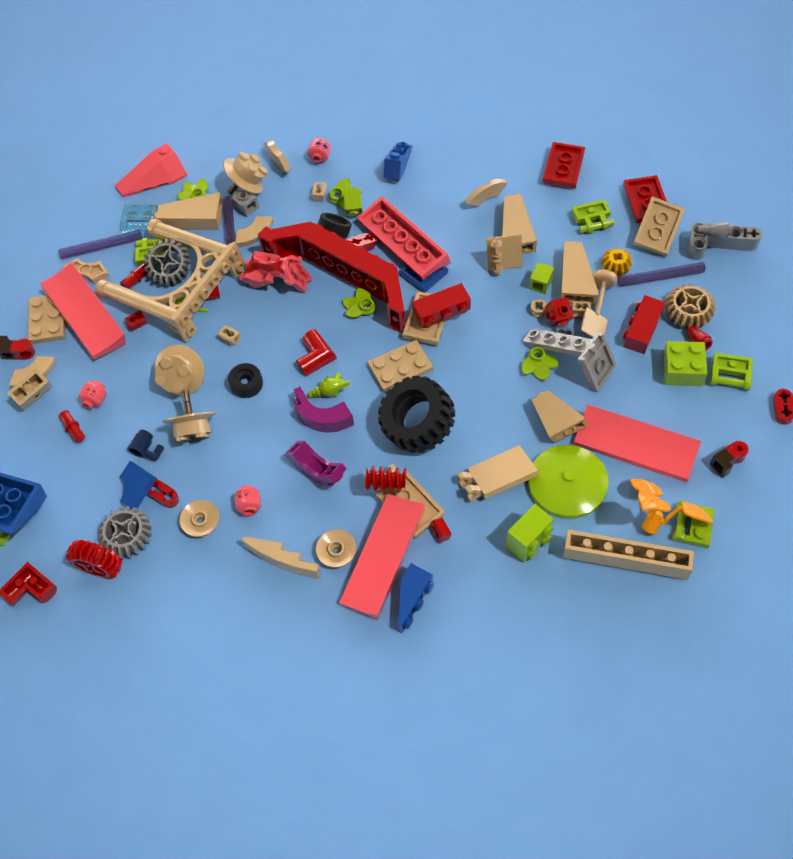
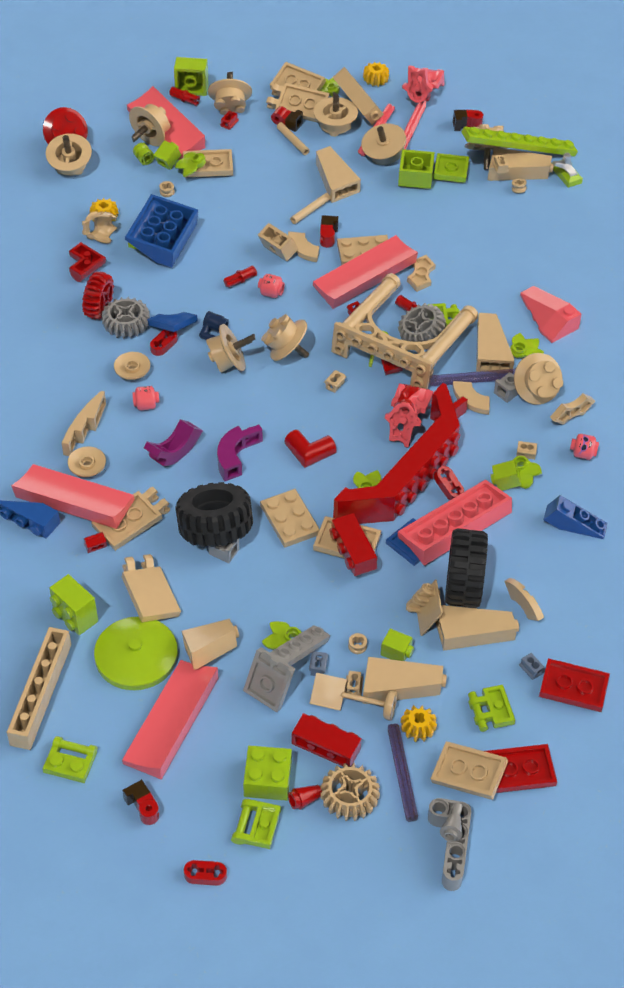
camera: 85 degrees right, 10 degrees down
clear purple axle [58,230,143,259] -> none
clear light blue plate [120,204,158,232] -> none
black tyre [228,363,263,398] -> none
lime piece [307,373,351,398] -> none
black tyre [318,213,352,239] -> none
red piece [365,466,407,493] -> none
red brick [545,297,574,327] -> none
light orange plant [630,478,714,534] -> none
none -> black tyre [445,528,488,608]
none -> sand blue piece [519,653,545,680]

